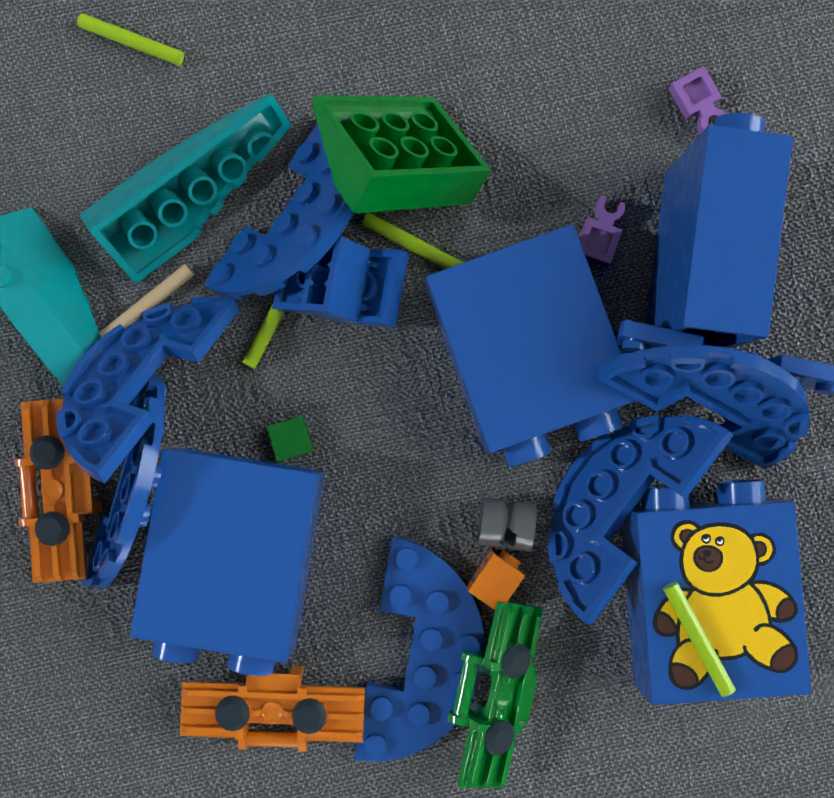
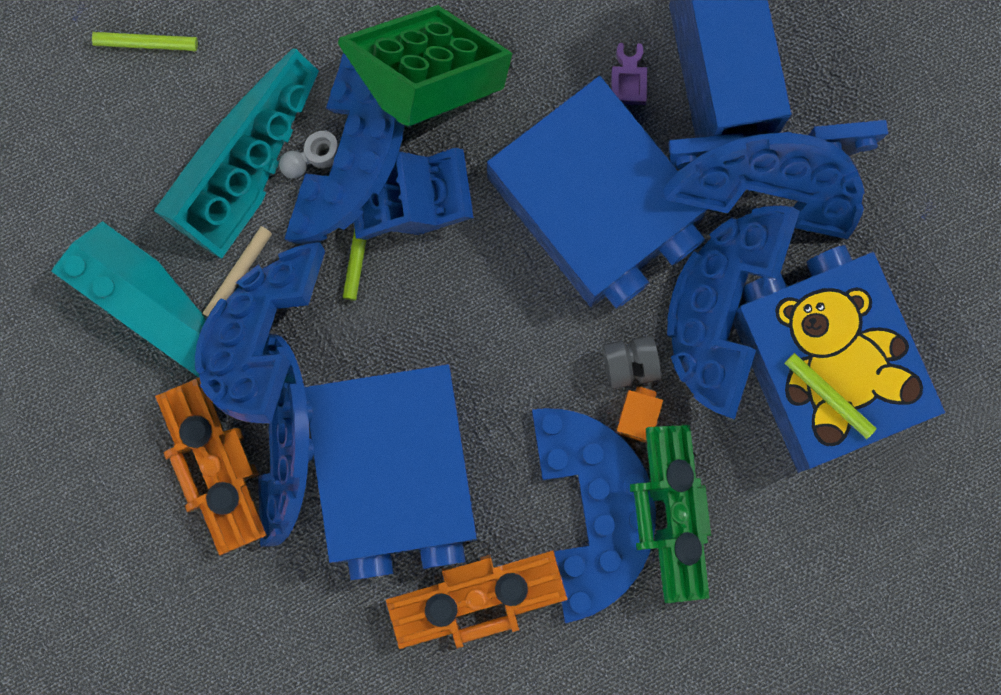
camera: 20 degrees left, 5 degrees down
green tile [267,416,314,462] -> none
lime bar [362,212,464,269] -> none
none -> light grey plate [279,131,339,178]

